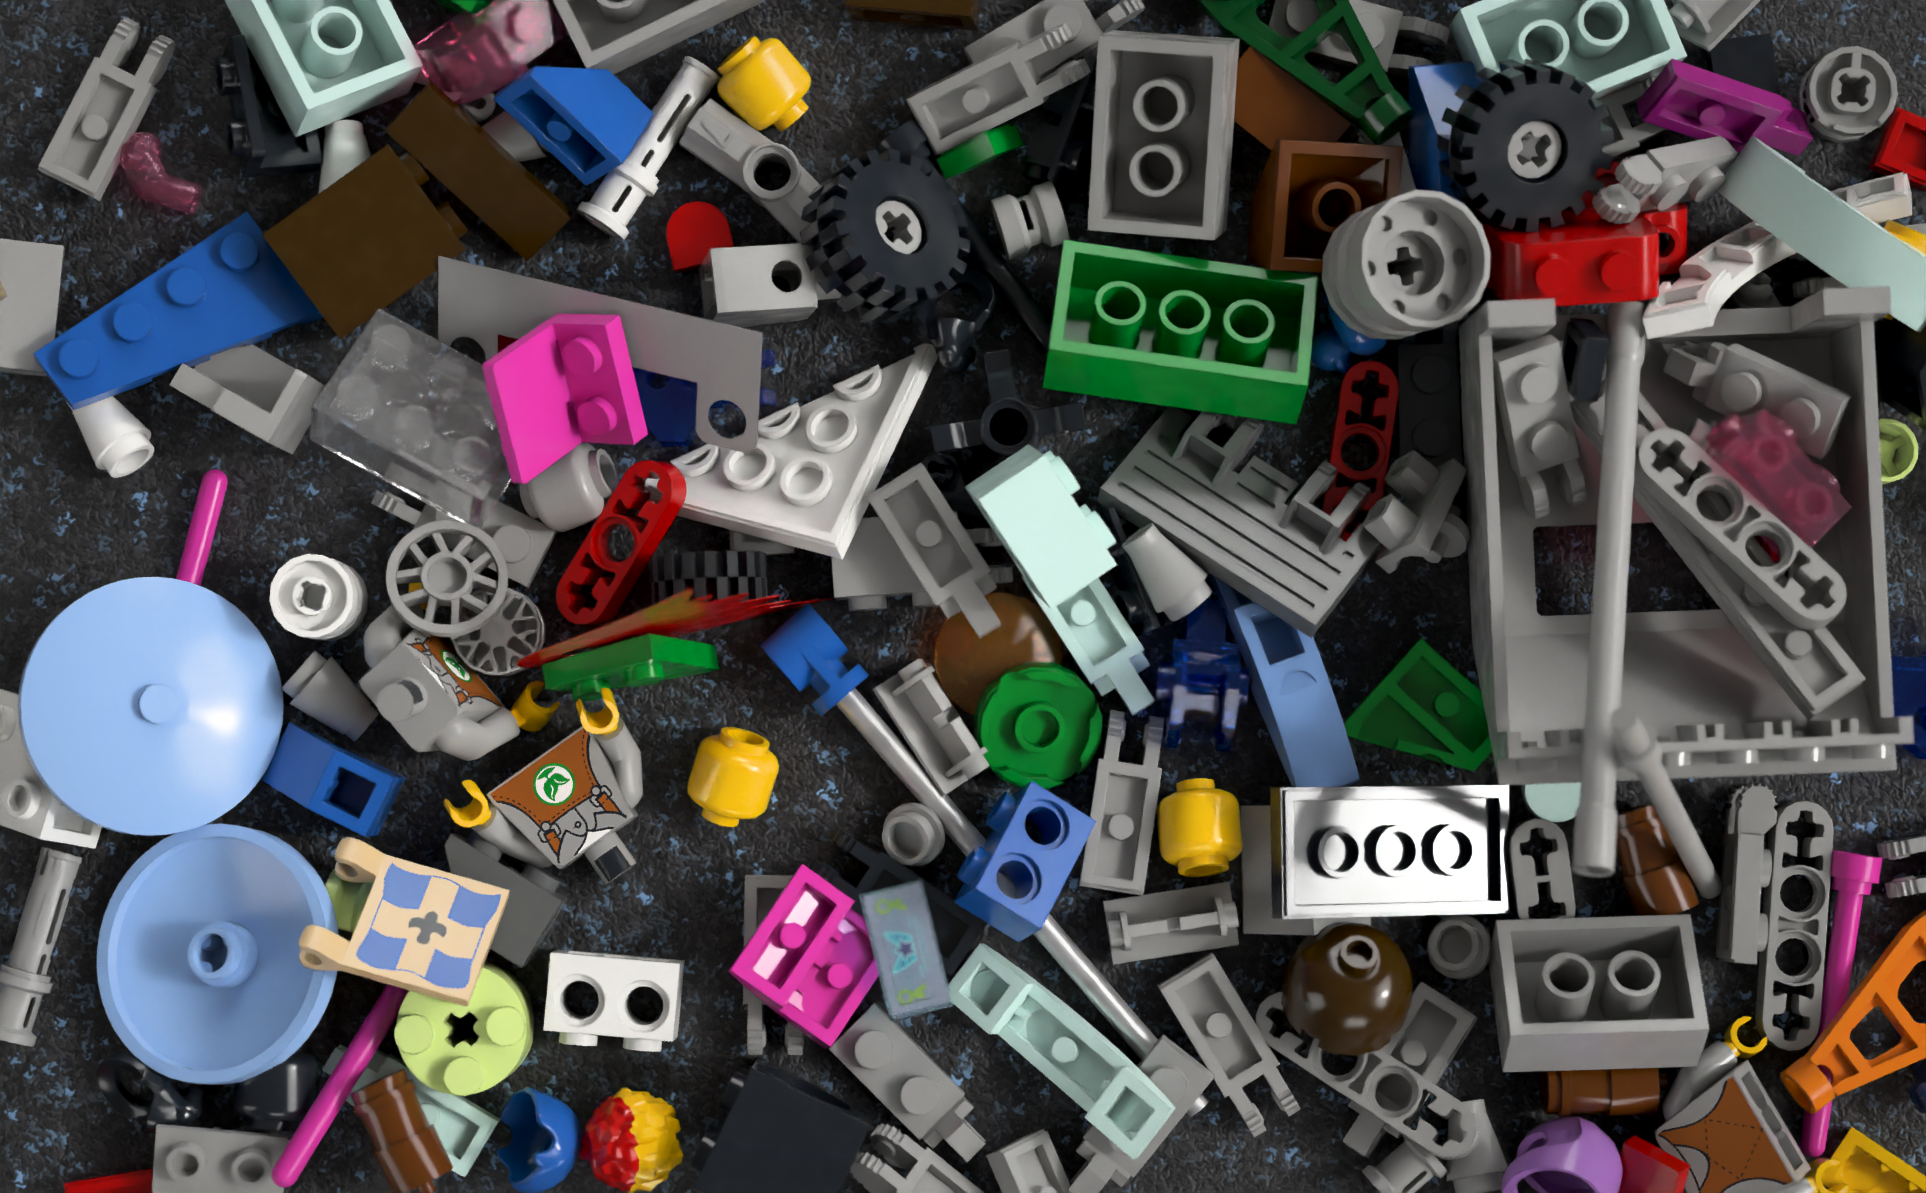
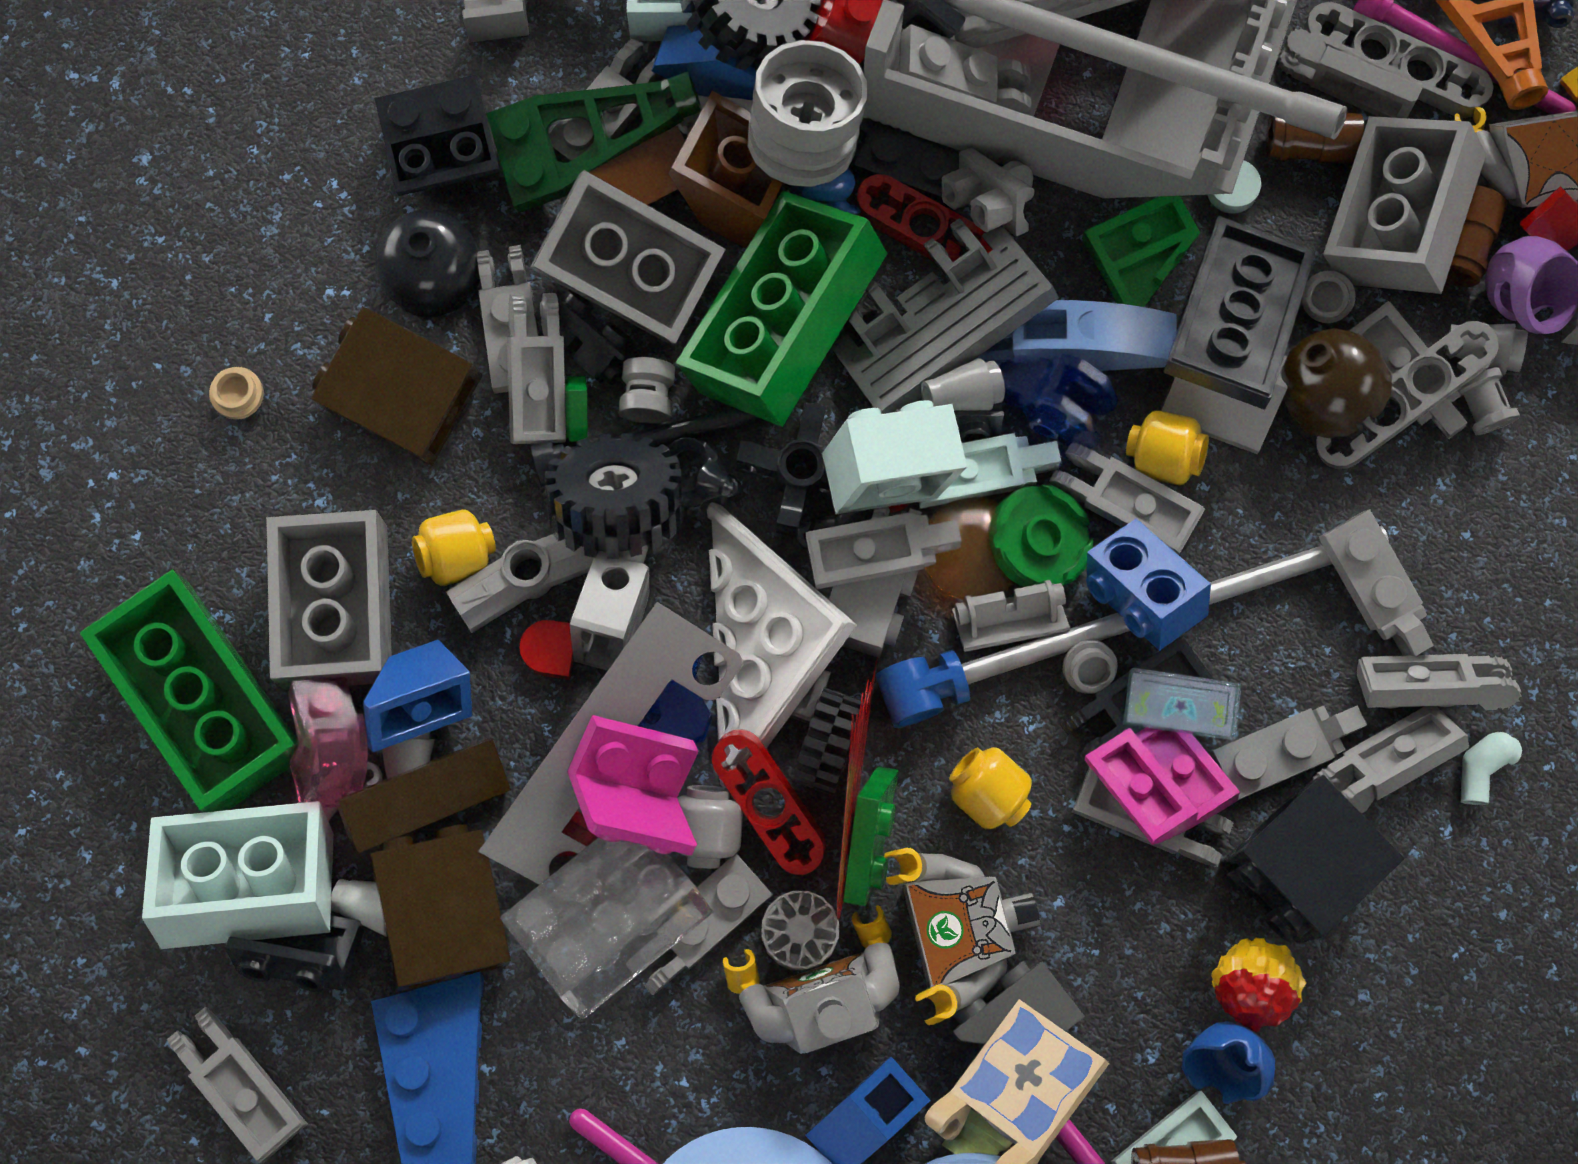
camera: 65 degrees left, 10 degrees down
clear pink arm [120,132,202,215] -> none
light grey panel [170,344,331,455] -> none
white wheel [269,554,368,641] -> none
light grey cone [281,650,379,742] -> none
light grey wheel [386,520,508,640] -> none
yellowish green brick [394,962,534,1096] -> none
white brick [543,949,685,1052] -> none
white pin [576,56,720,242] -> none
light aqua slope [946,943,1176,1160] -> none
light grey hinge [1103,881,1239,965] -> none
light grey hinge [1157,952,1301,1137] -> none
light grey beam [1509,818,1576,920] -> none
light grey bar [1610,706,1723,899] -> none

